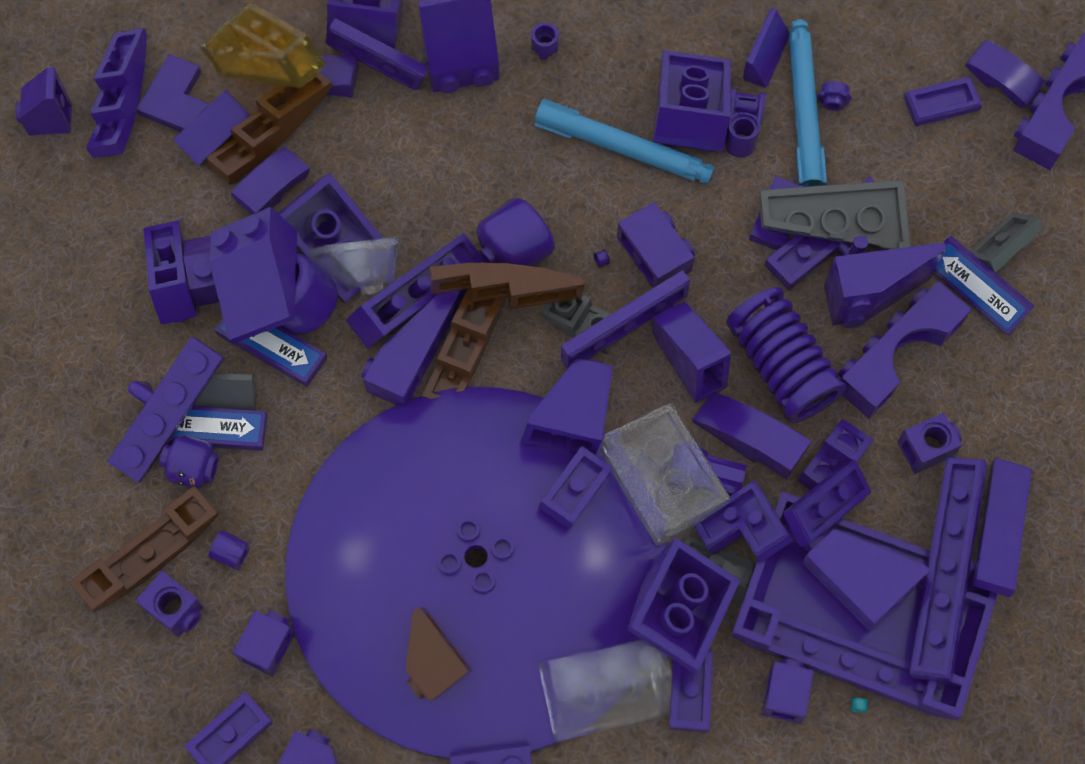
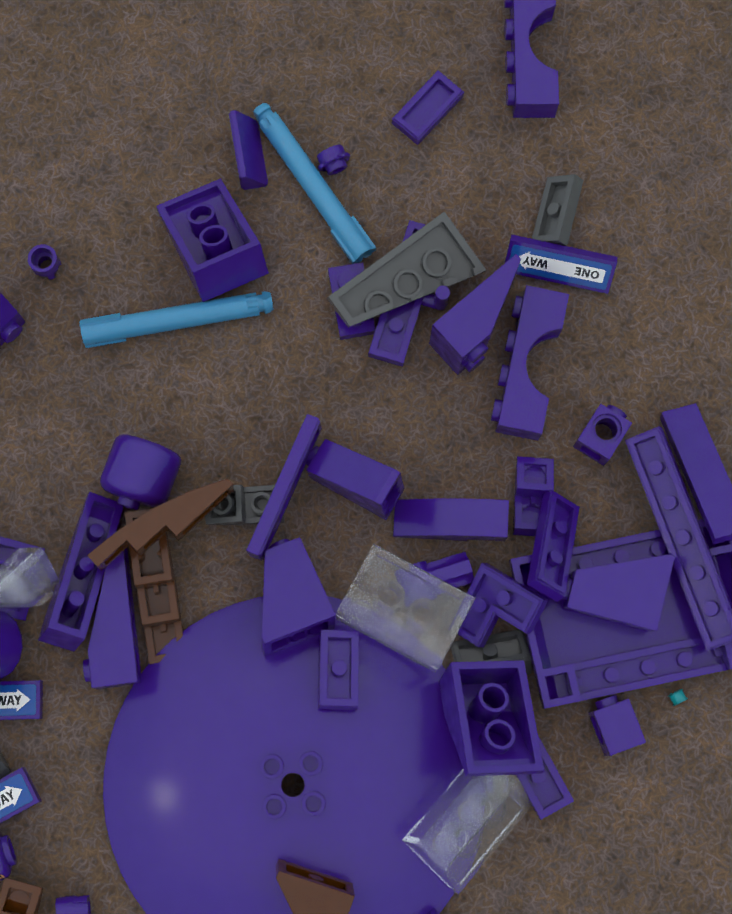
camera: 35 degrees left, 10 degrees up
dark purple piece [594,249,610,268] -> none
dark purple brick [617,202,695,288] -> none
dark purple piece [725,88,766,158] -> none
dark purple piece [726,287,847,423] -> none
dark purple slope [965,40,1045,108] -> none

